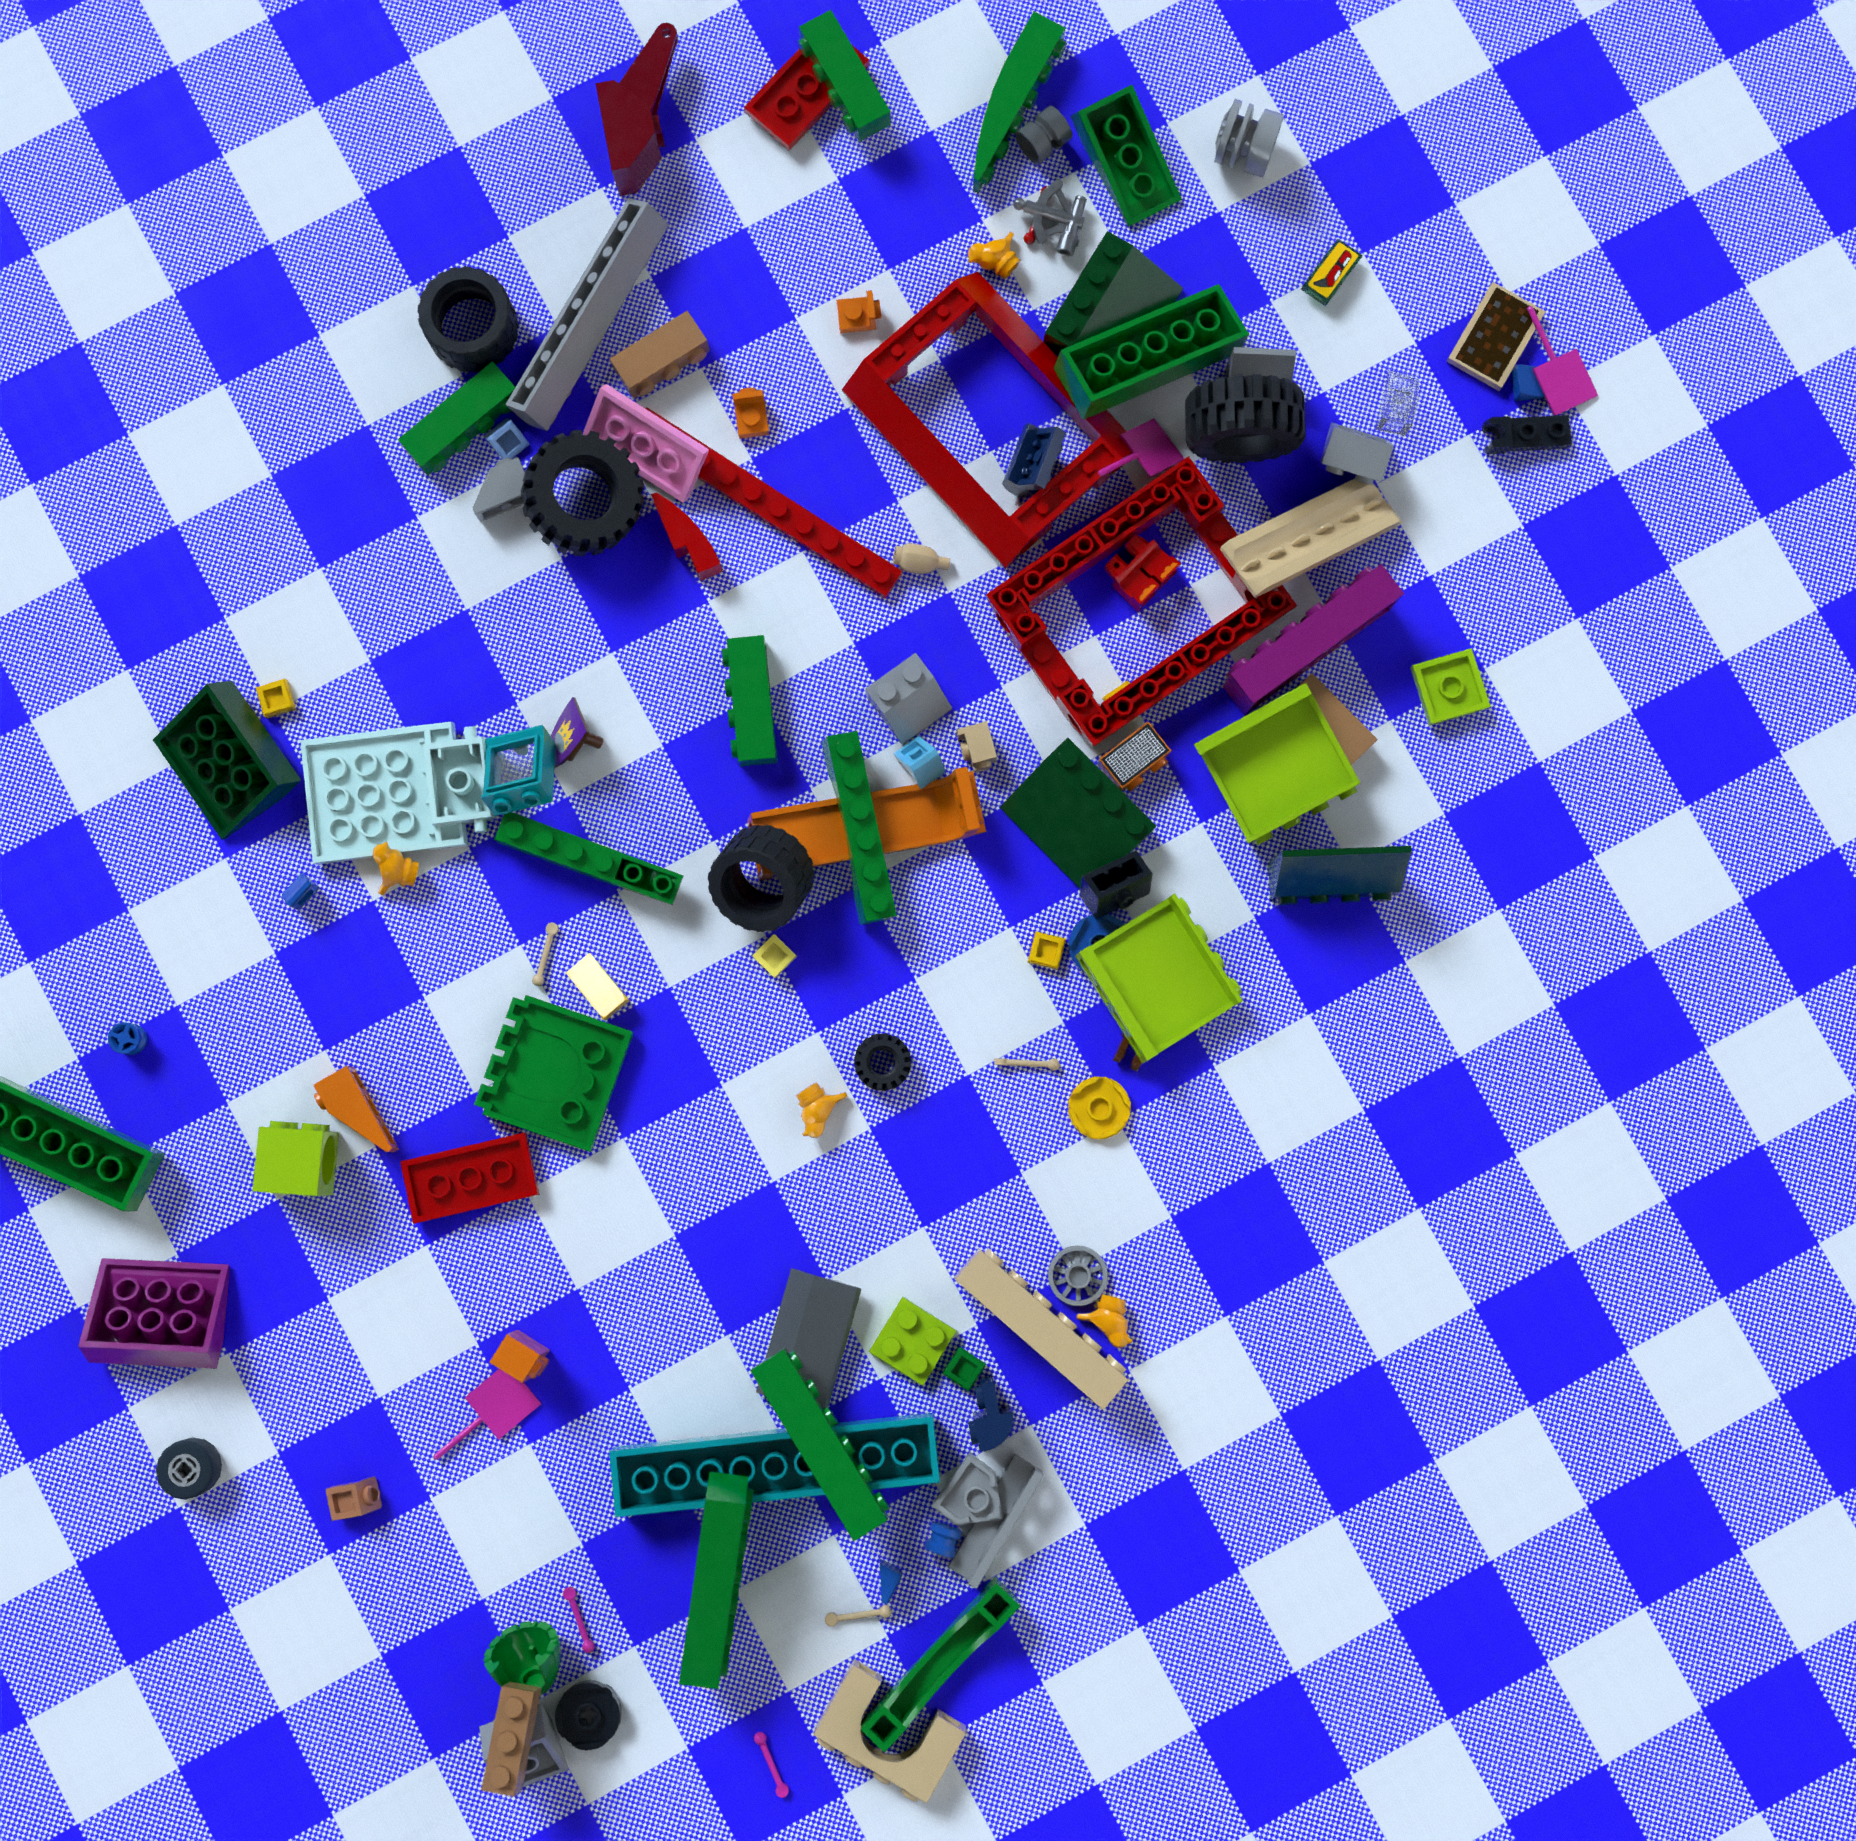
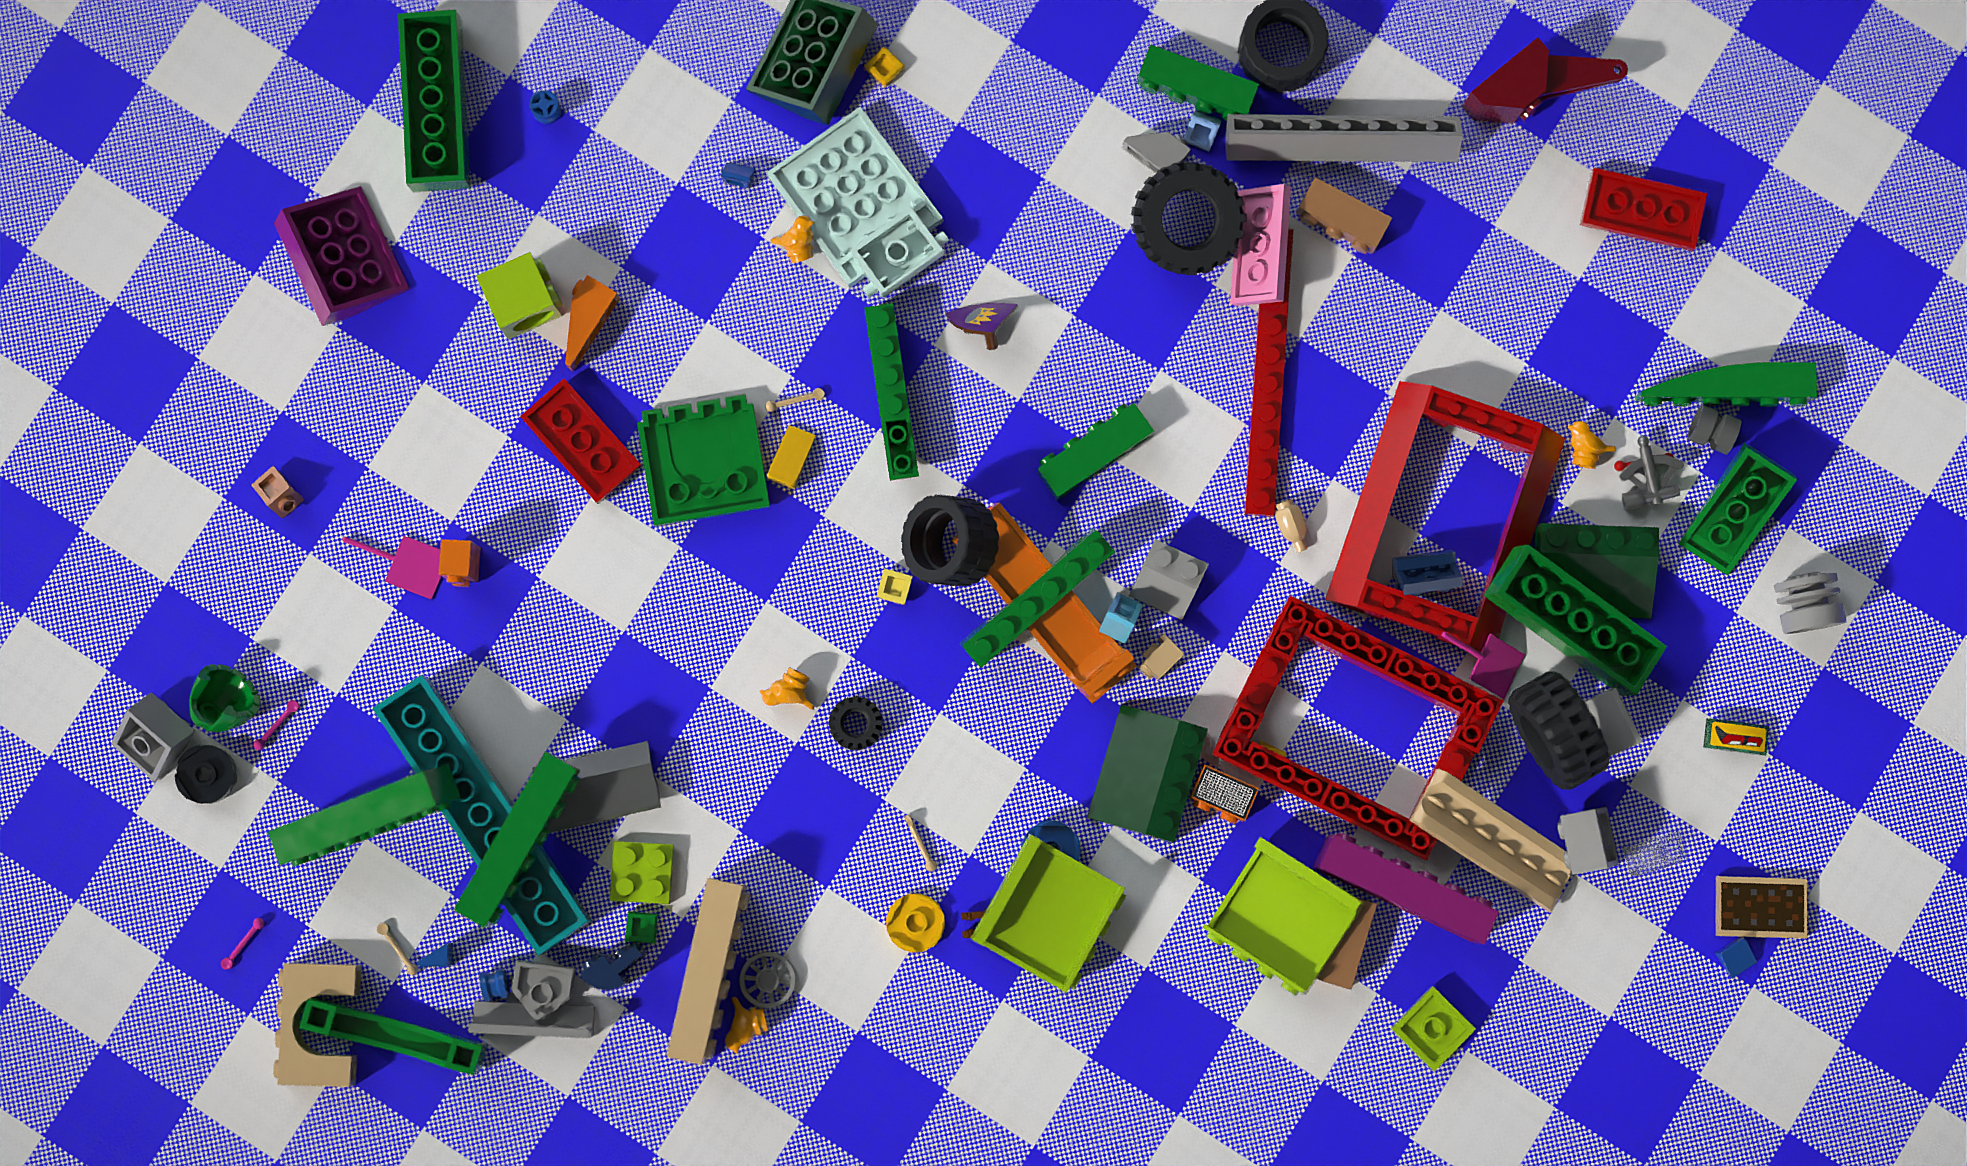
camera: 60 degrees right, 0 degrees up
black wheel [156,1437,222,1500] -> none
teal window [480,725,556,816] -> none
medium nougat brick [481,1682,542,1797] -> none
red slope [651,492,723,581] -> none
orange bracket [732,388,769,439] -> none
green brick [797,10,891,142] -> none
orange bracket [836,290,881,334] -> none
yellow tile [1028,931,1066,970] -> none
black brick [1080,851,1153,919] -> none
red hips [1104,534,1181,612] -> none
slope [1268,846,1412,905] -> none
black plate [1482,415,1572,454] -> none
dark pink piece [1527,306,1598,416] -> none

